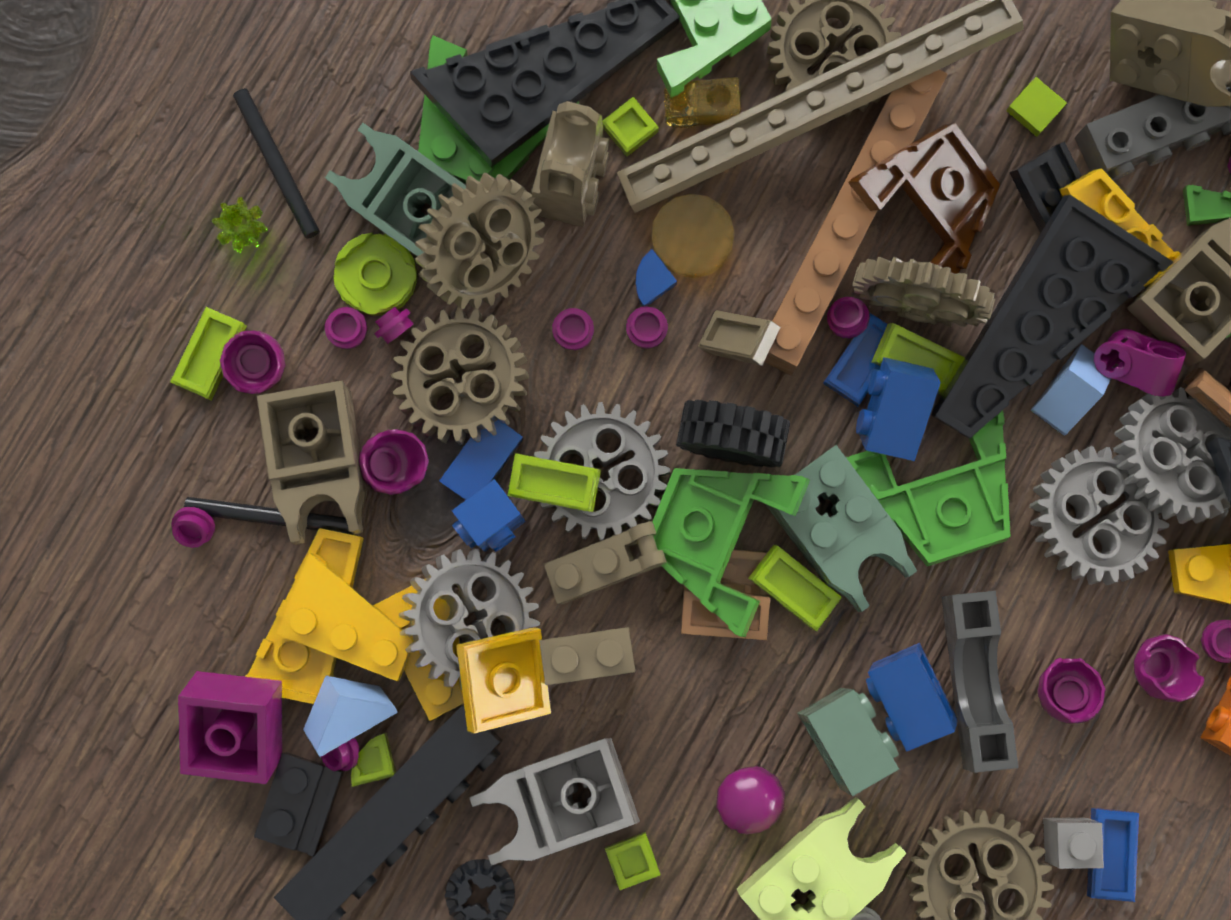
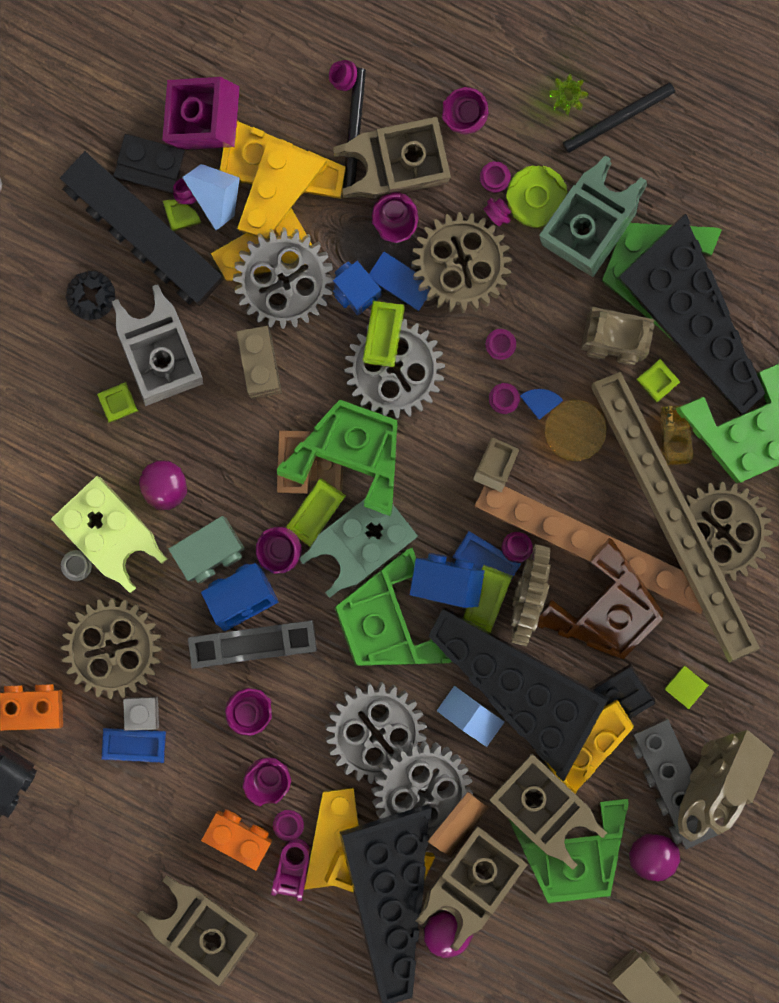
camera: 90 degrees right, 5 degrees up
lime tile [170,307,247,401] -> none
dark tan gear [415,173,545,309] -> none
yellow tile [457,627,551,734] -> none
dark tan plate [544,521,667,604] -> none
black tyre [676,400,790,468] -> none
magenta piece [1094,329,1186,397] -> none
none -> magenta hair [256,527,302,574]

